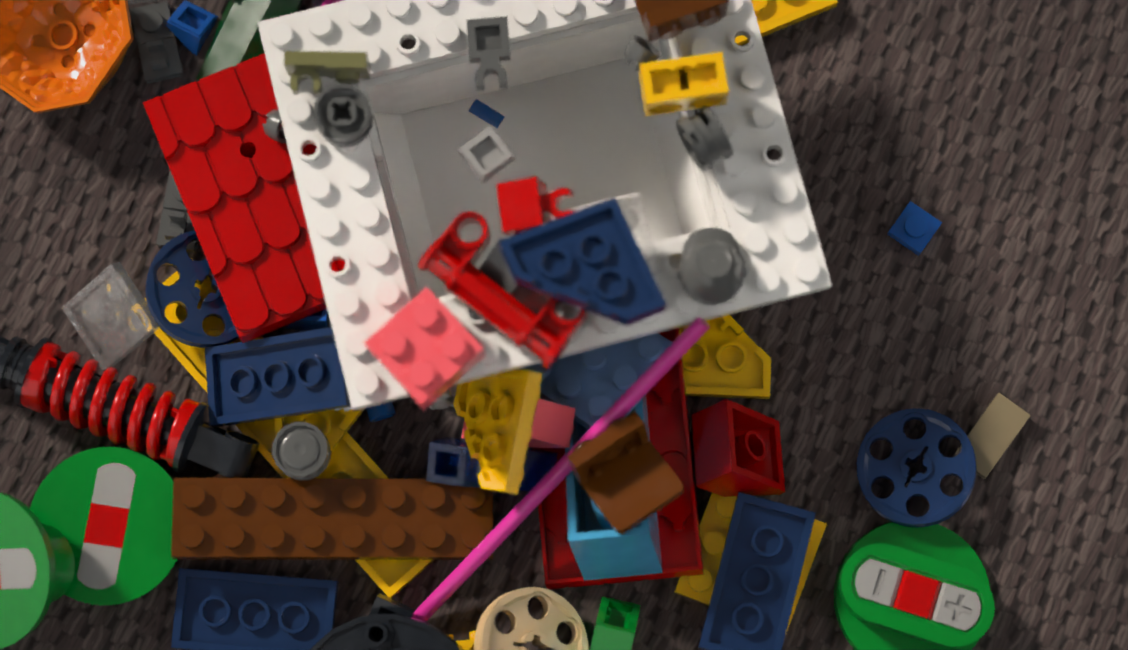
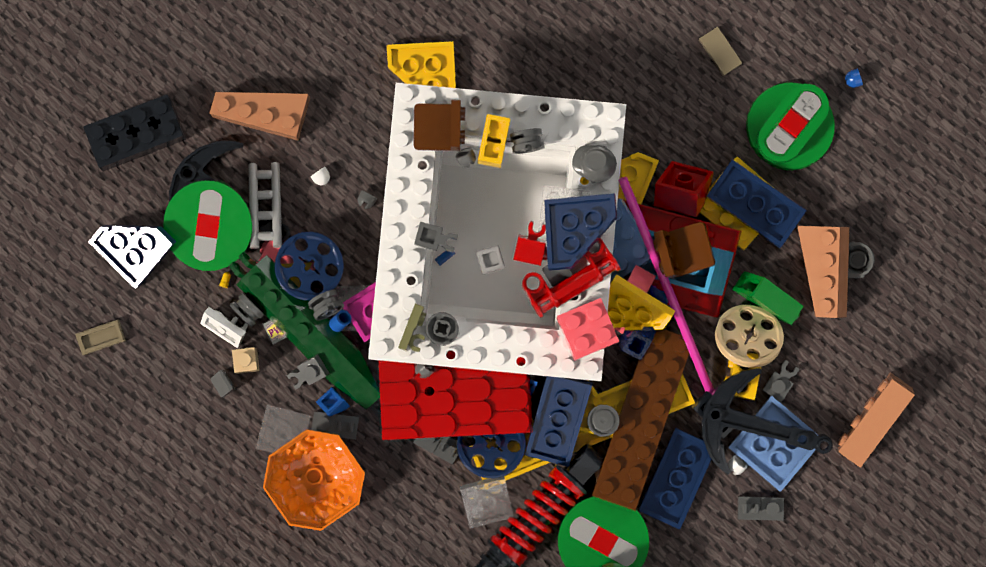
camera: 75 degrees left, 5 degrees up
dark blue wedge [857,408,976,528] -> none
blue plate [887,201,942,256] -> none

